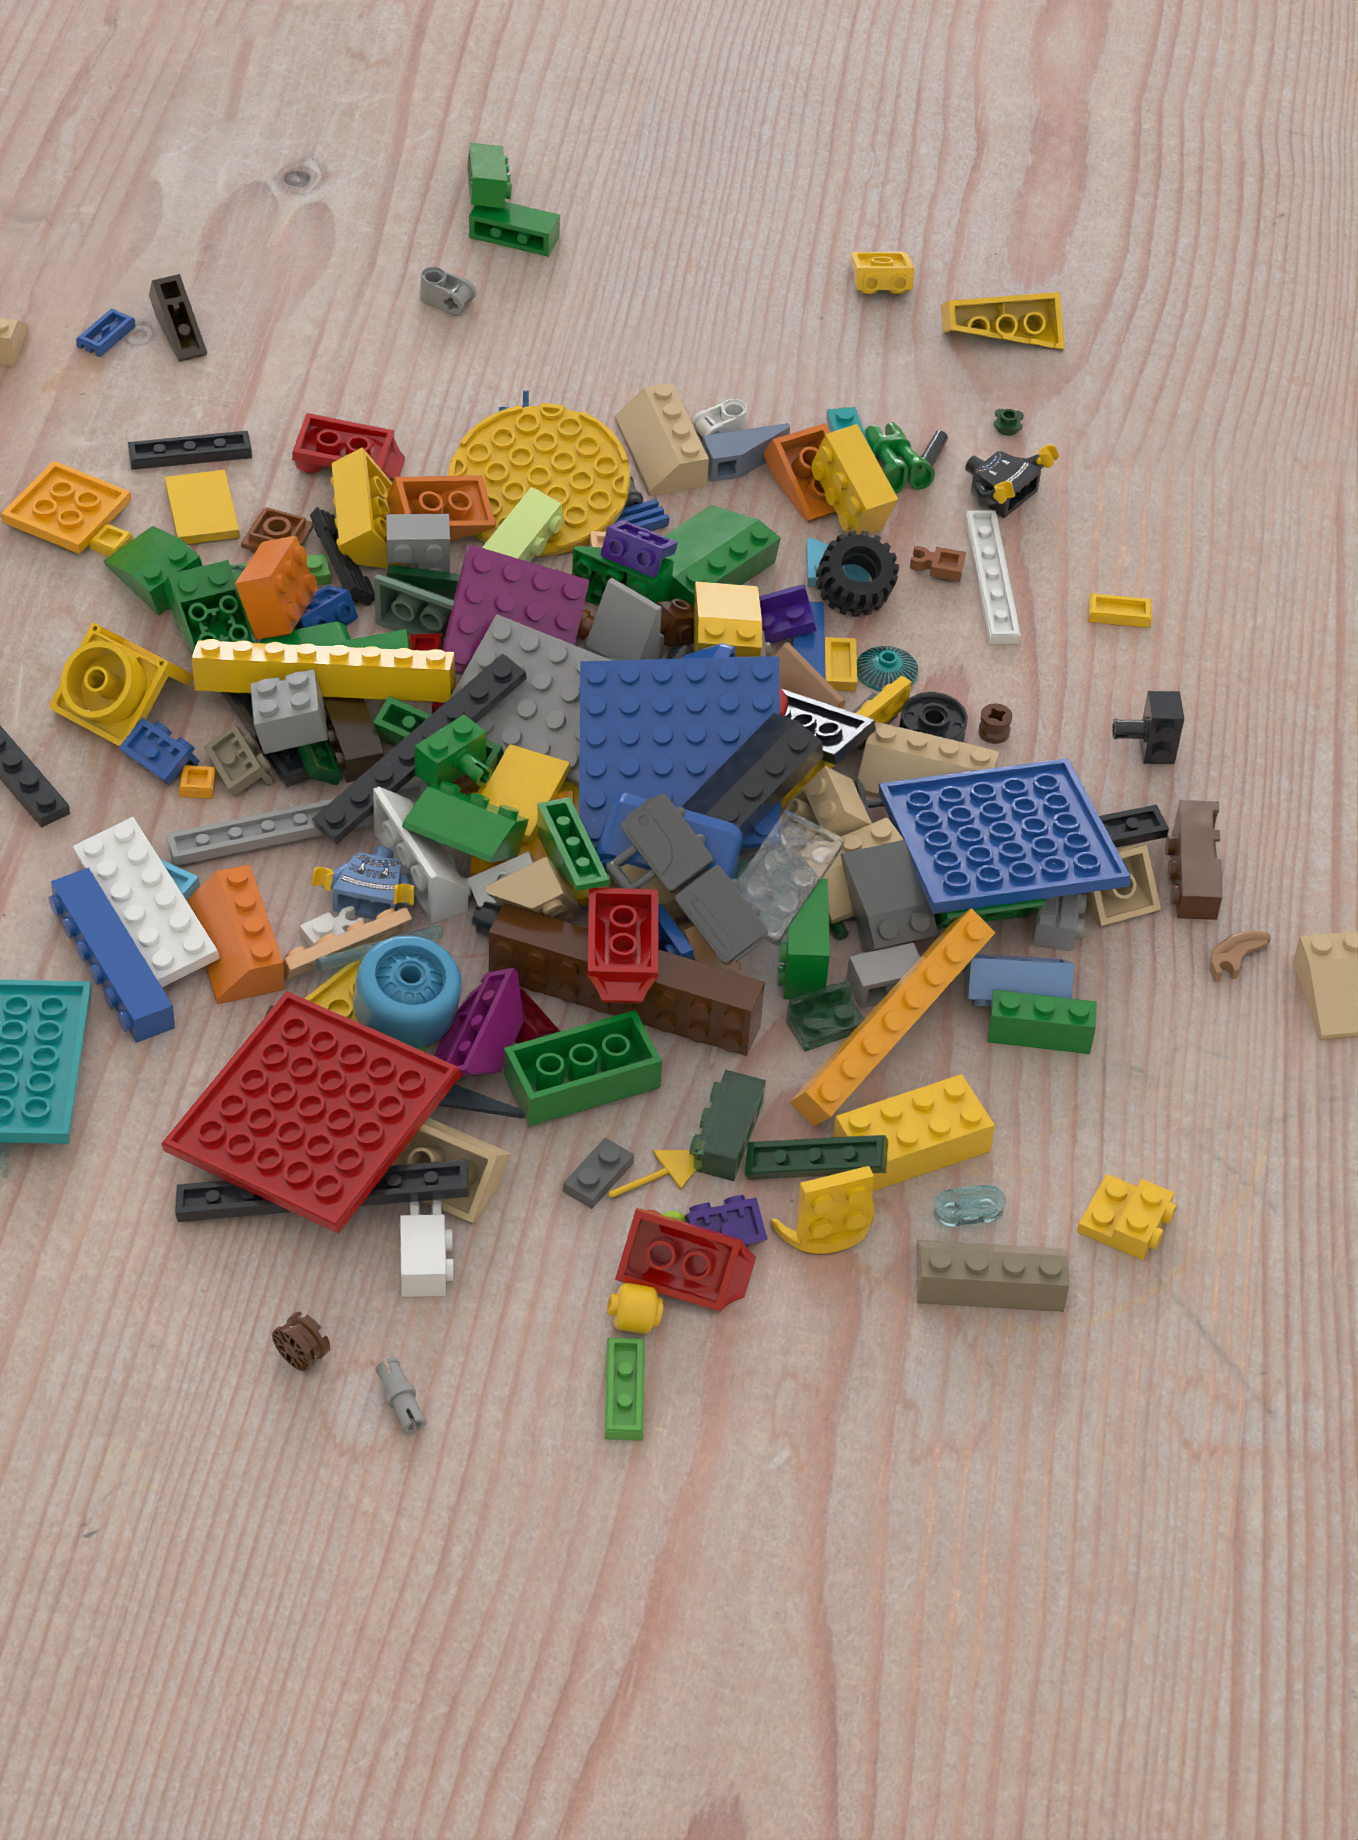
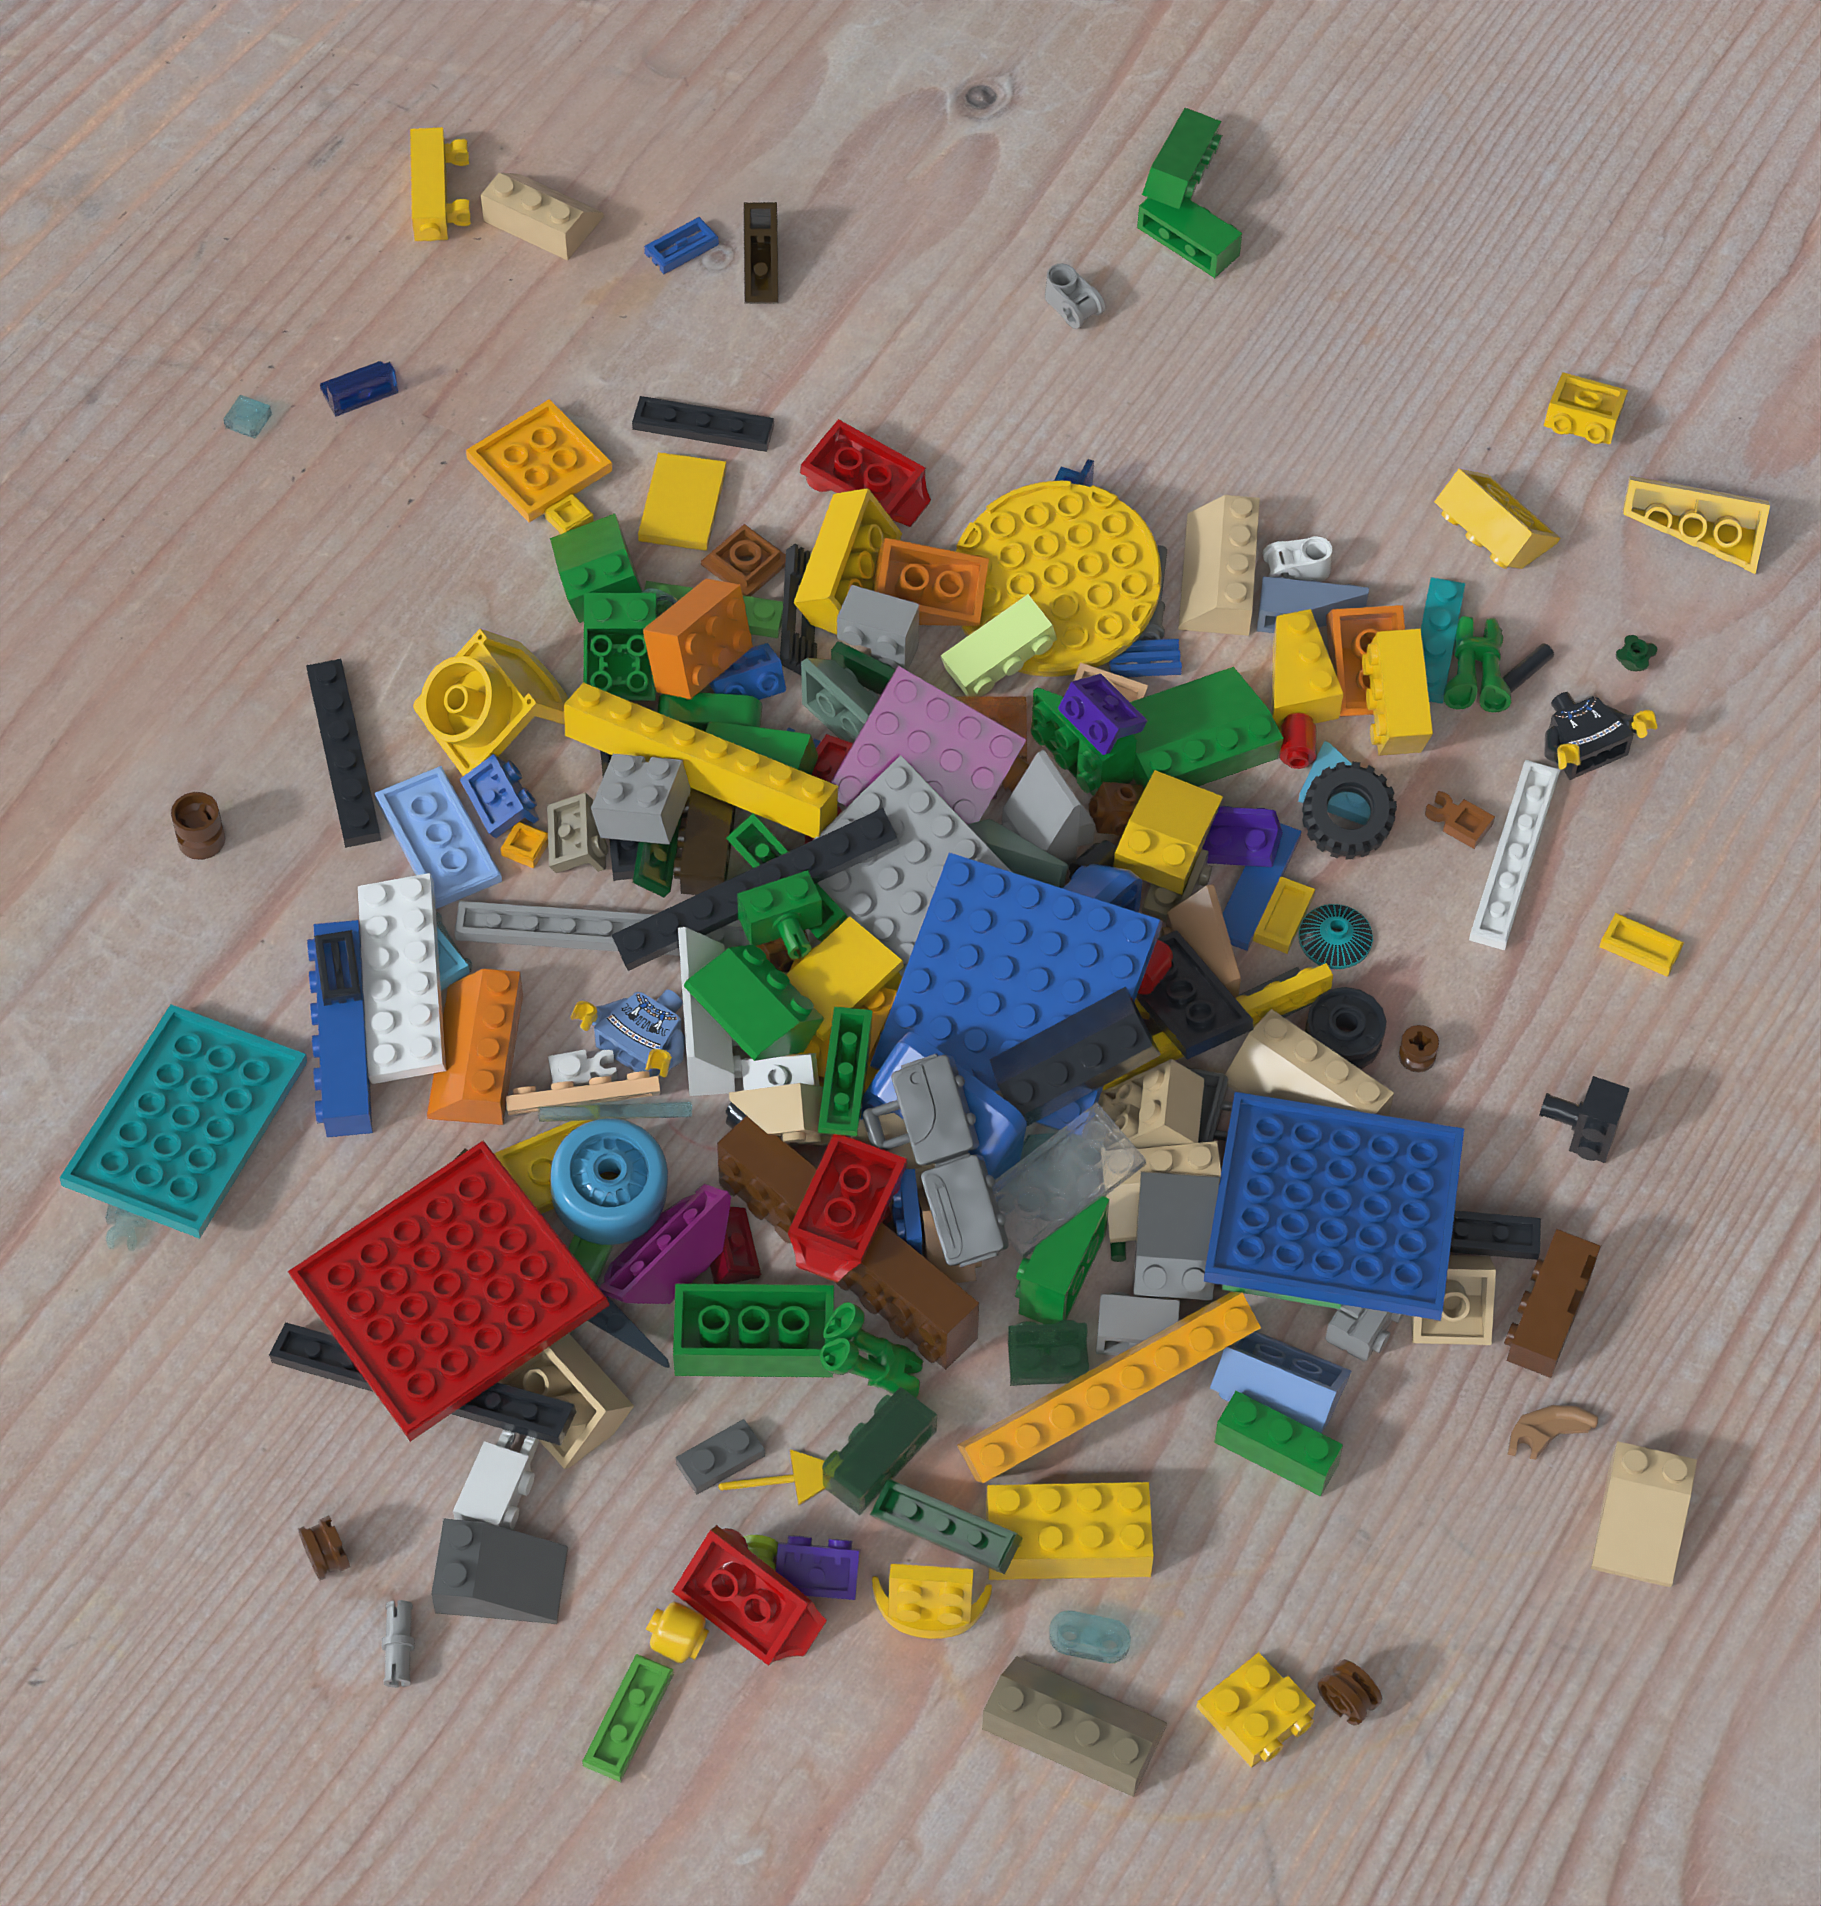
camera: 25 degrees right, 10 degrees up
none -> black tile [314,930,362,1006]
none -> light blue tile [374,766,502,909]
none -> dark grey slope [431,1518,568,1624]
none -> green piece [820,1302,924,1399]
none -> yellow wedge [1271,609,1343,730]
none -> red brick [1280,713,1317,769]
none -> reddish brown wheel [1317,1659,1383,1726]
none -> yellow slope [1434,469,1561,569]

